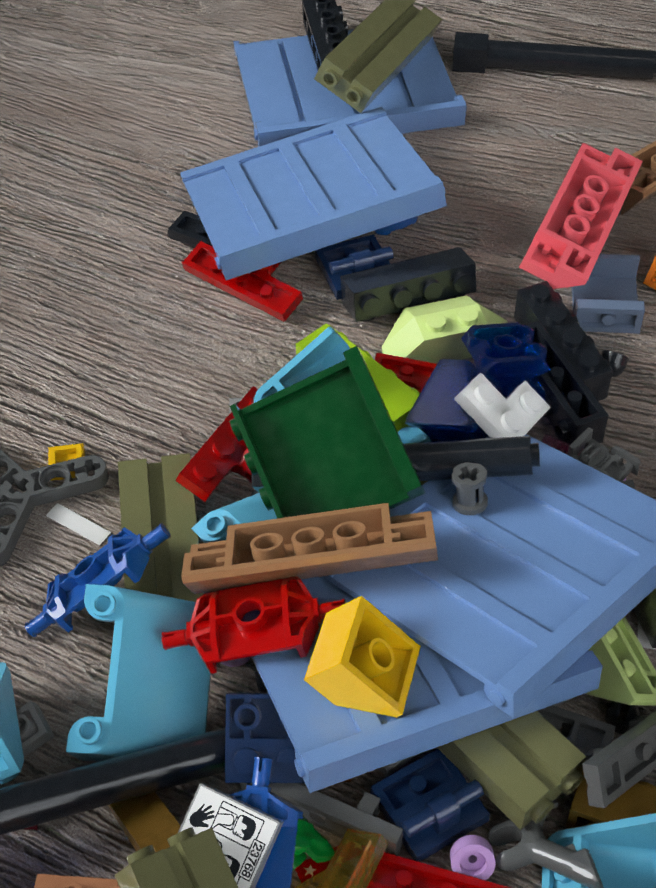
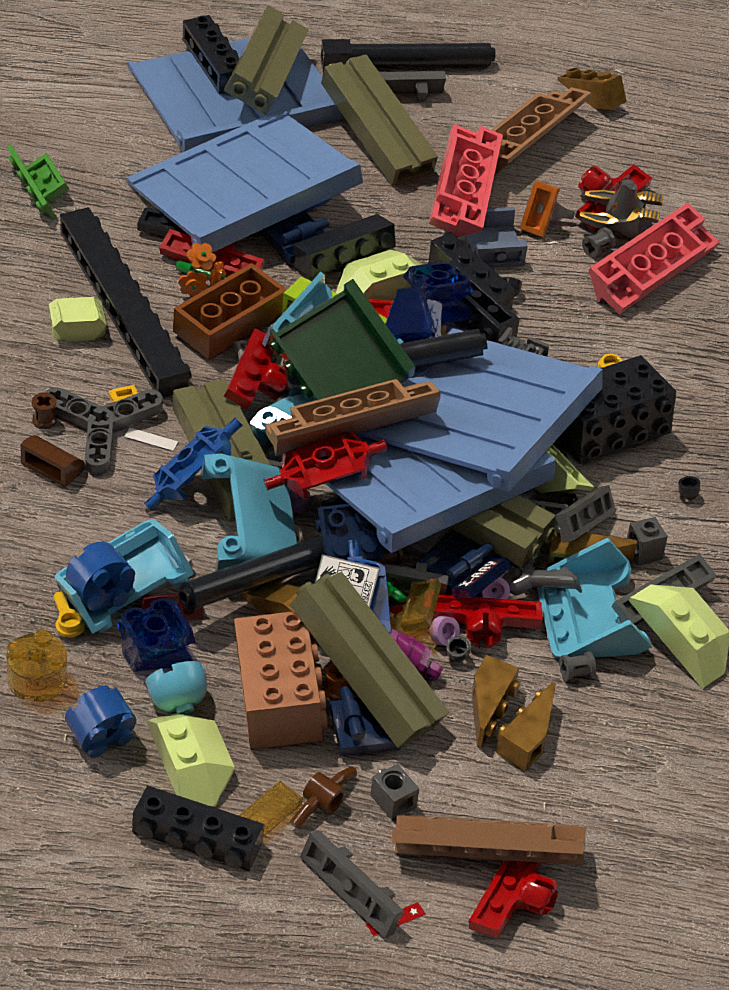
camera: 20 degrees left, 5 degrees down
yellow slope [304,596,421,718] -> none
dark grey bush [452,462,488,515] -> none
white plate [454,373,550,438] -> none
none -> bright green bracket [7,144,70,220]
none -> yellowish green slope [49,297,107,342]
none -> black brick [60,207,192,398]
none -> dark orange brick [173,263,287,359]
none -> orange plant [176,243,226,297]
none -> olive brick [321,55,438,186]
none -> dark grey hinge [379,71,446,101]
none -> clear blue tile [451,558,512,598]

